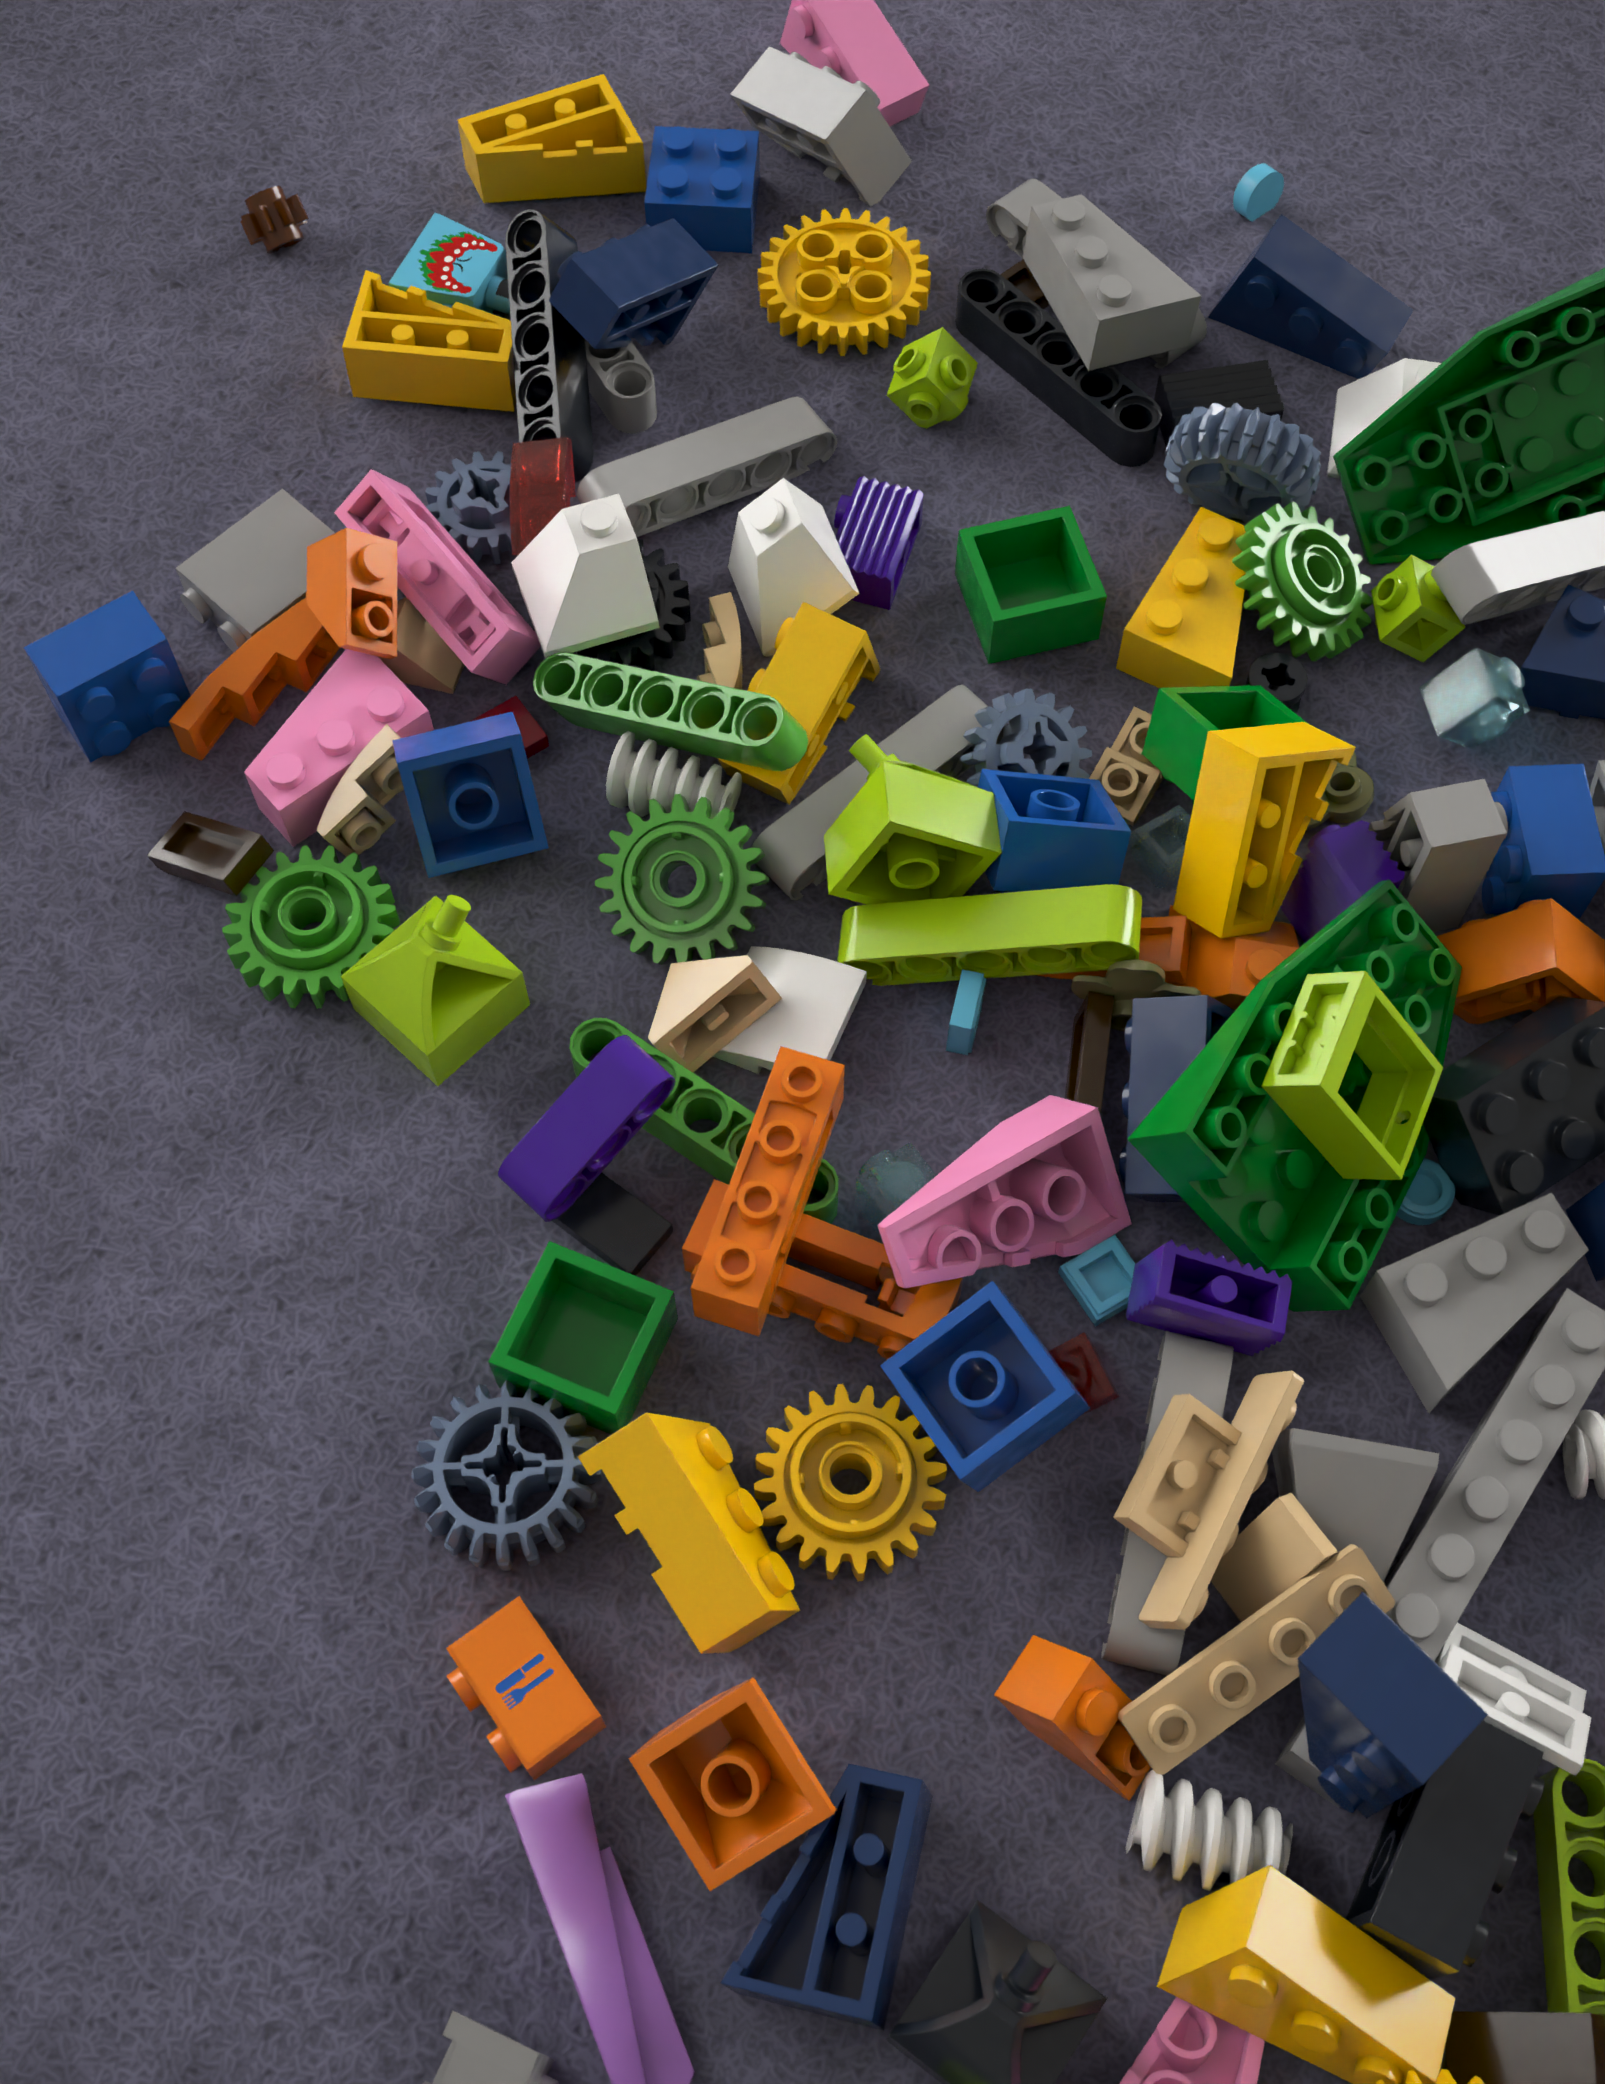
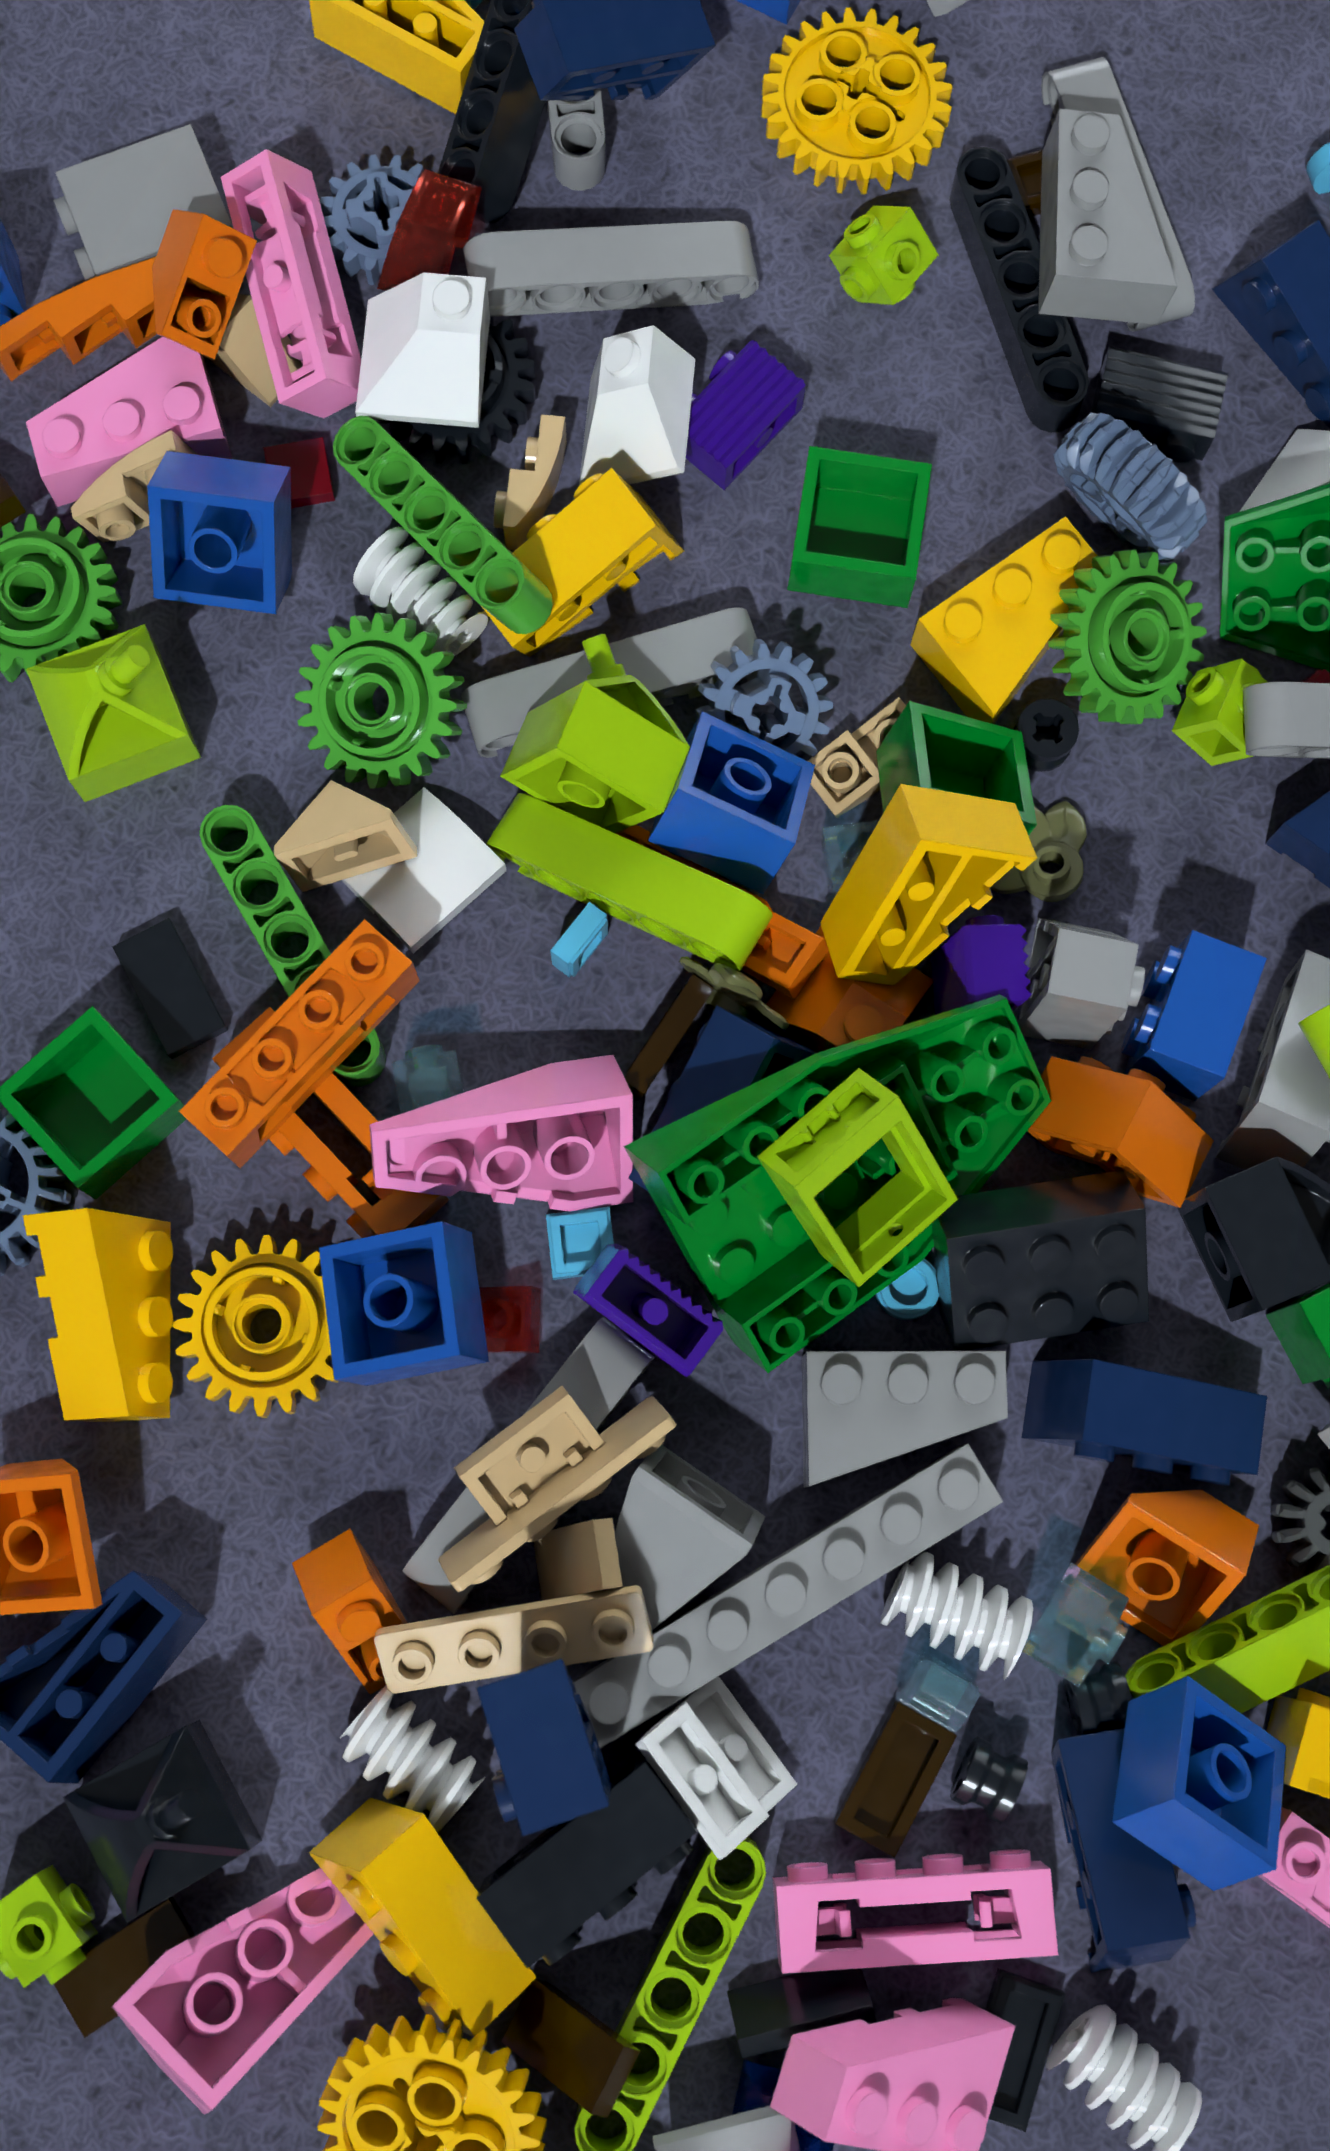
camera: 20 degrees right, 15 degrees up
dark purple beam [498,1035,676,1222] -> none
clear light blue brick [1419,647,1530,748] -> none

